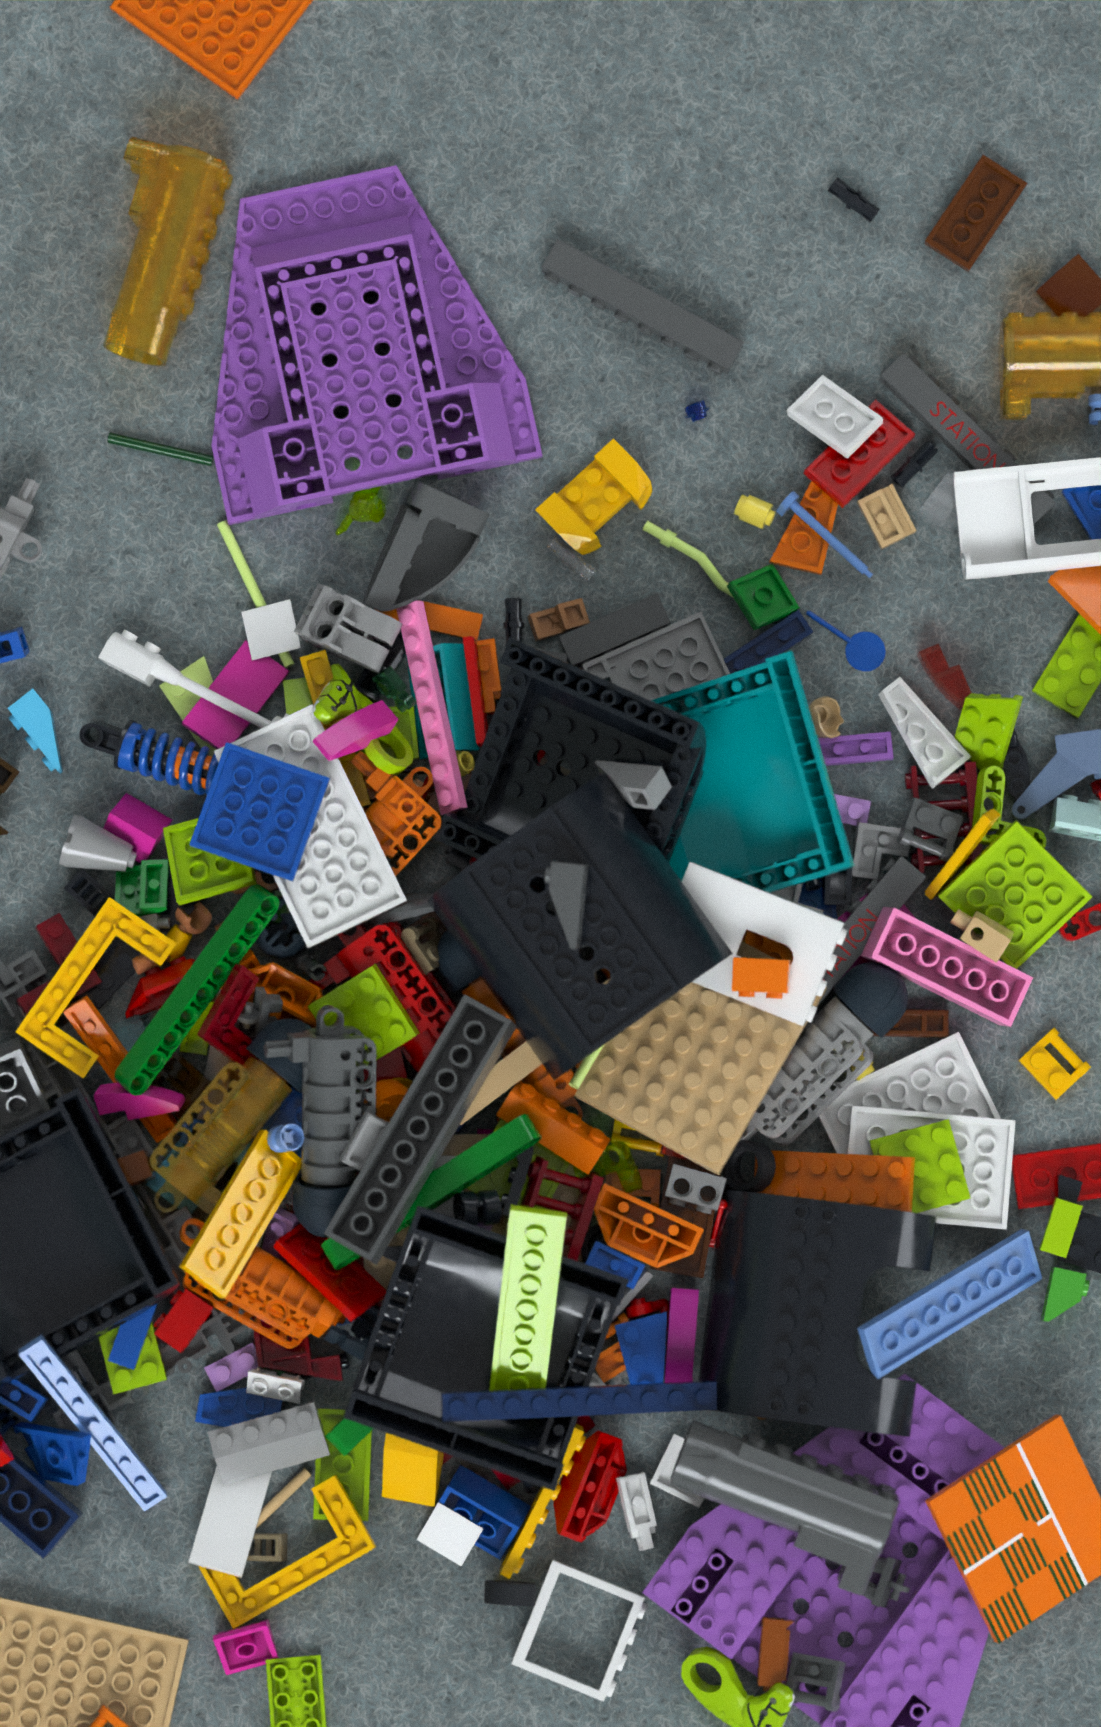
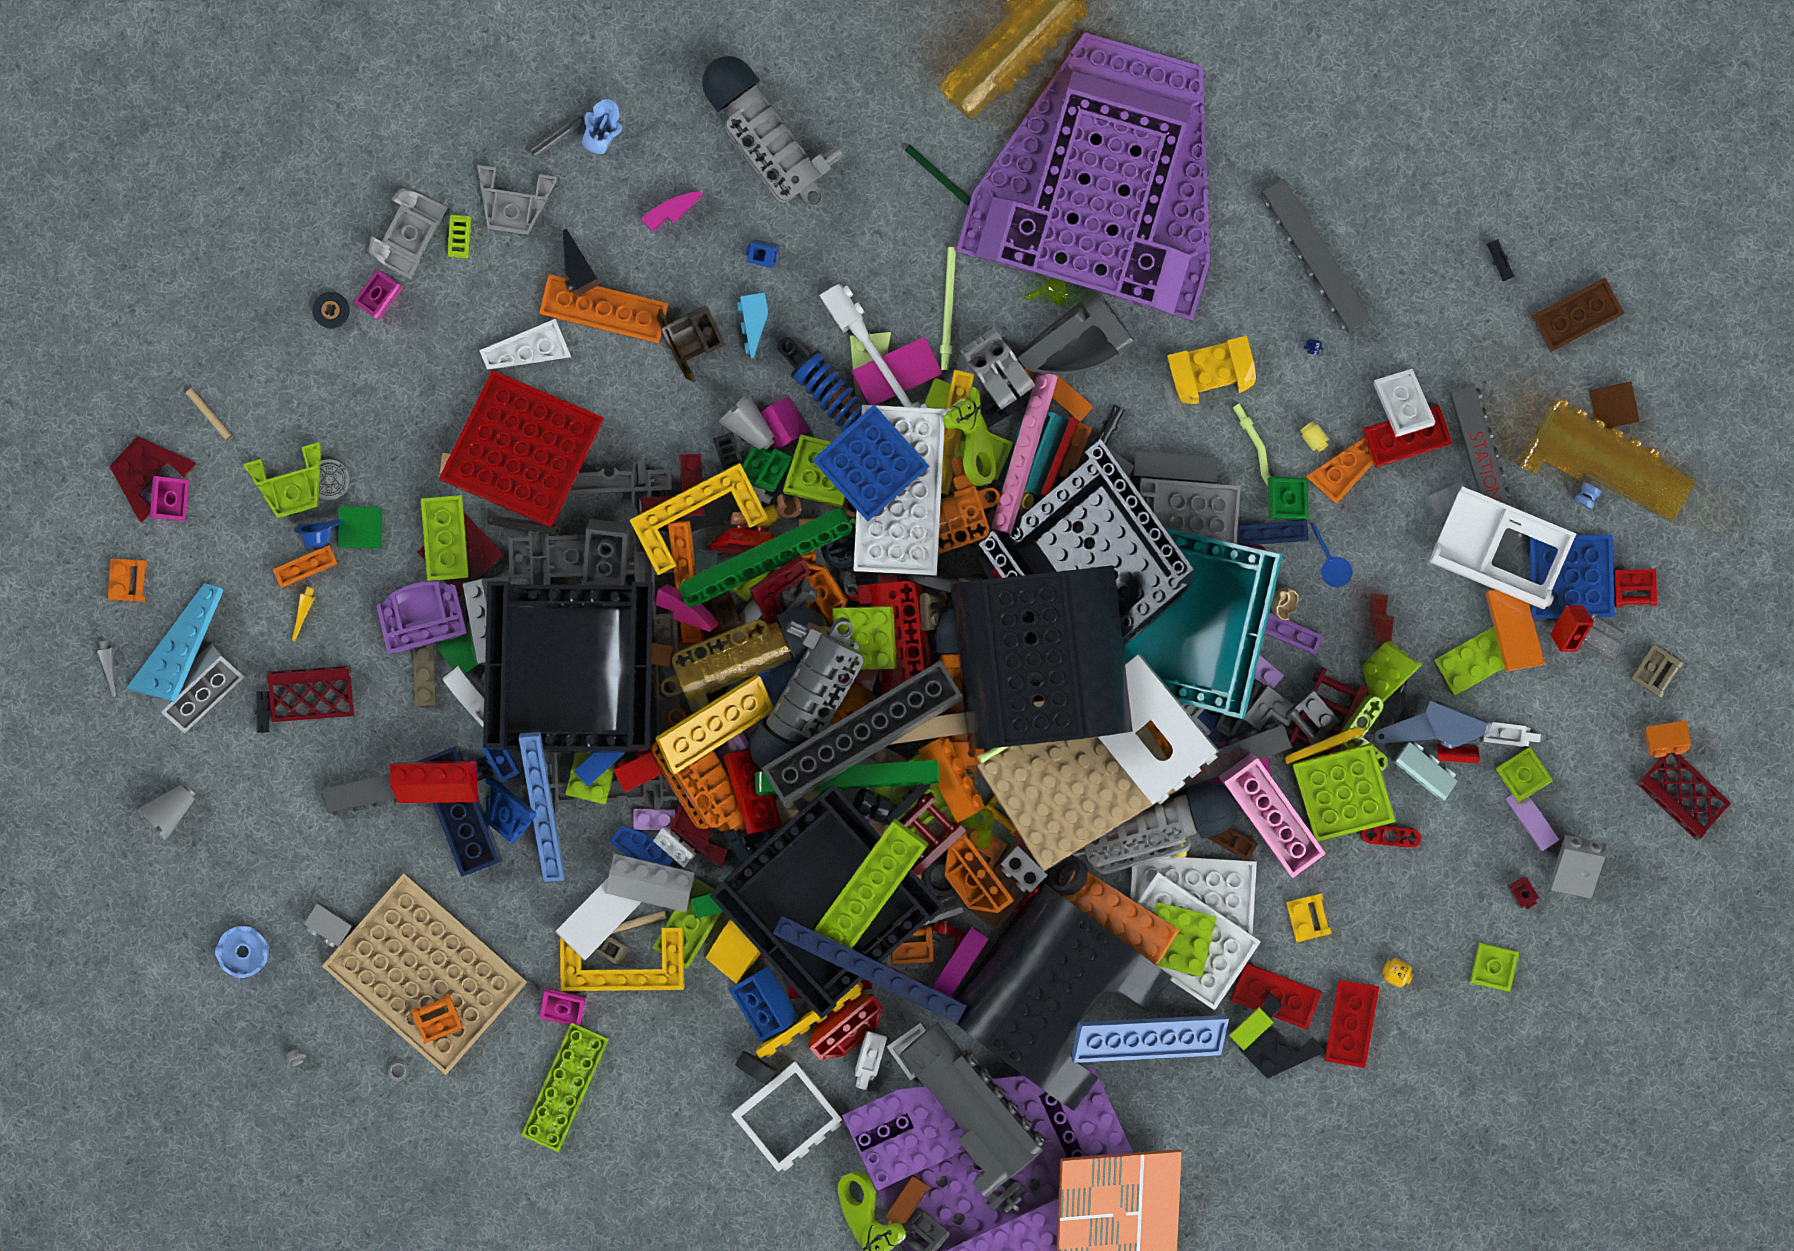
camera: 25 degrees right, 5 degrees up
white sticker [242,599,301,660] -> none
medium blue wheel [267,1123,304,1153] -> none
dark pink slope [312,700,399,761] -> none
light grey tile [339,1111,389,1171] -> none
clear green plate [372,666,417,713] -> none
white sticker [417,1502,483,1566] -> none
medium nougat slope [527,598,590,642] -> none
dark grey slope [545,861,589,949] -> none
blue plate [585,1241,645,1290] -> none
light grey slope [595,760,671,810] -> none
blue wing [614,1311,667,1384] -> none
orange brick [732,957,791,999] -> none
medium blue piece [776,491,873,578] -> none
tan plate [857,484,917,550] -> none
white wing [879,677,971,789] -> none
black axle [890,441,938,488] -> none
tan torso [950,909,1014,963] -> none
bright green slope [1041,1267,1089,1322] -> none

